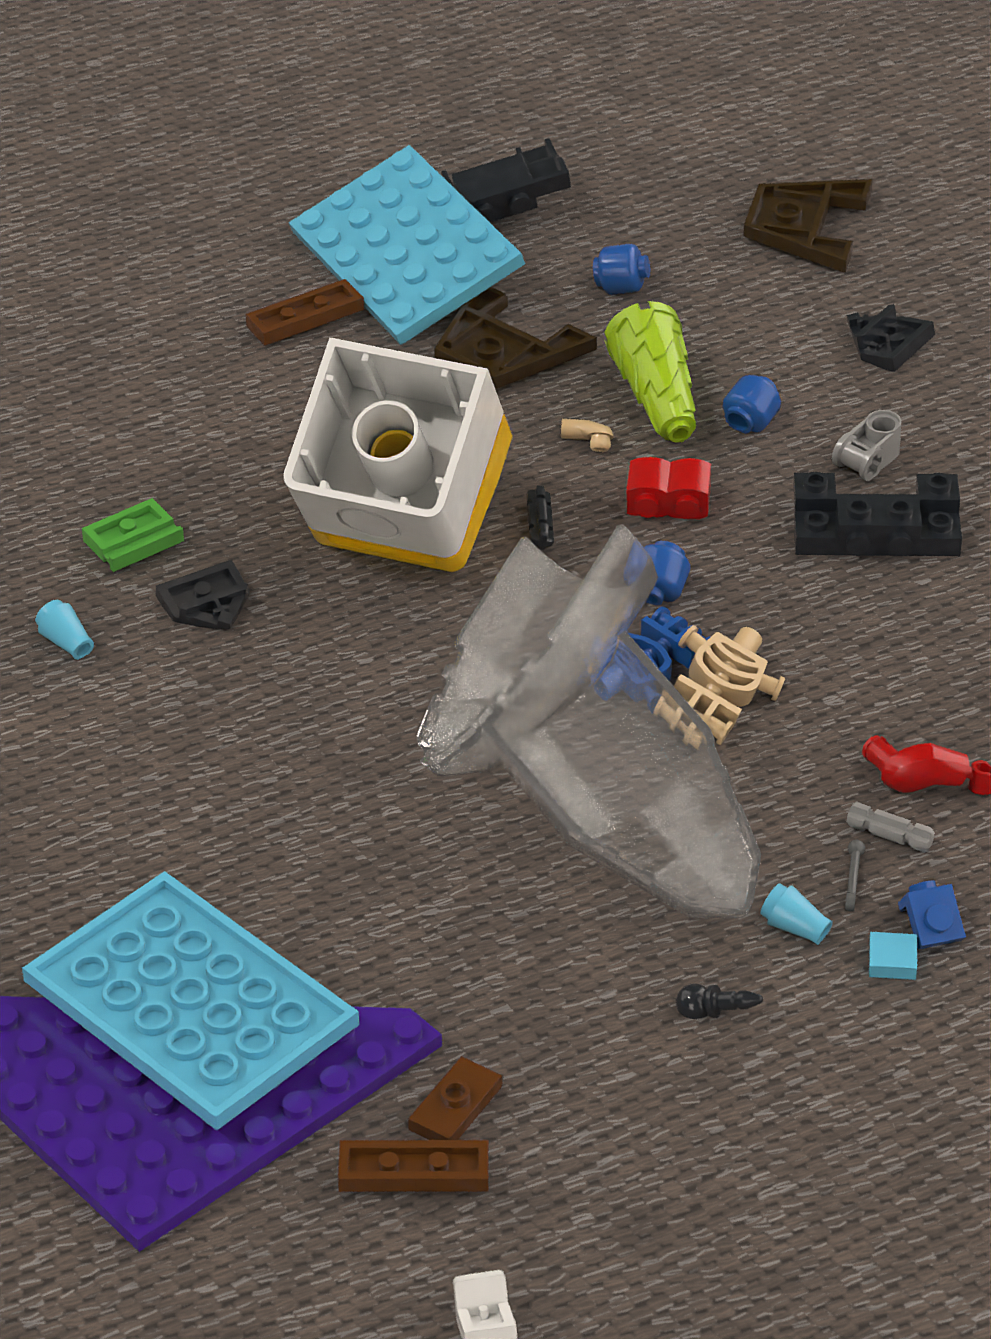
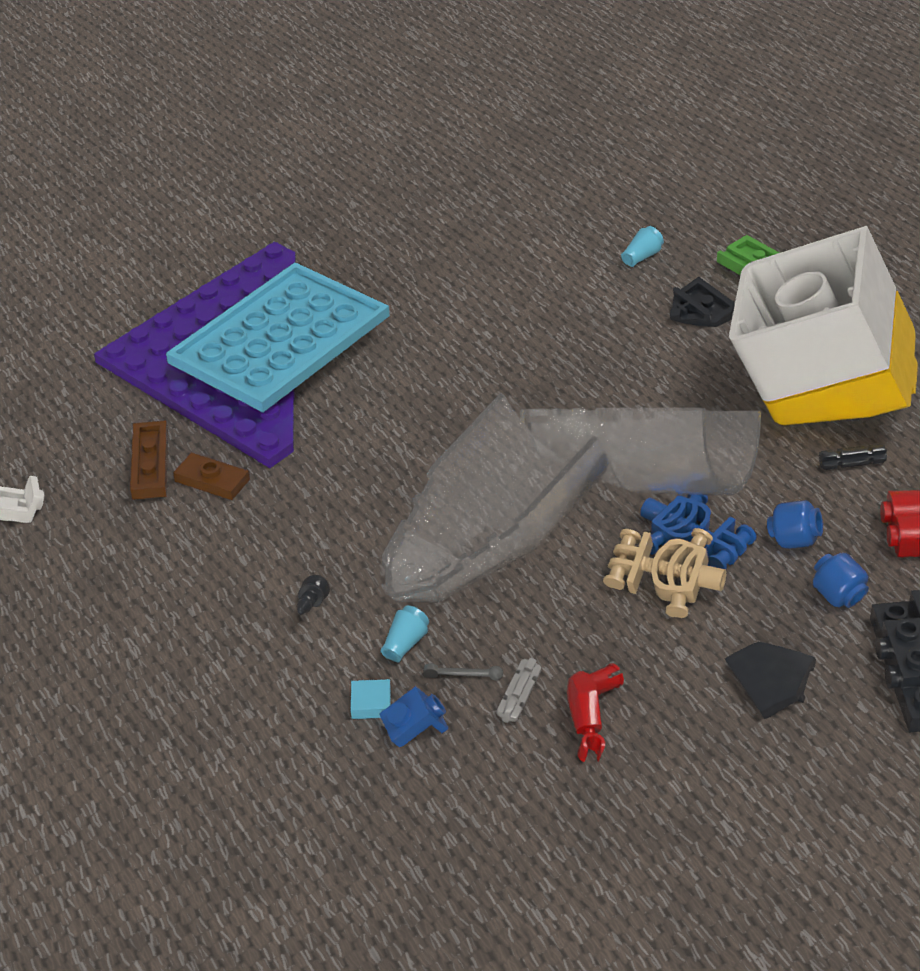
camera: 85 degrees right, 0 degrees up
none -> black slope [724,641,816,719]
none -> blue head [813,553,869,608]

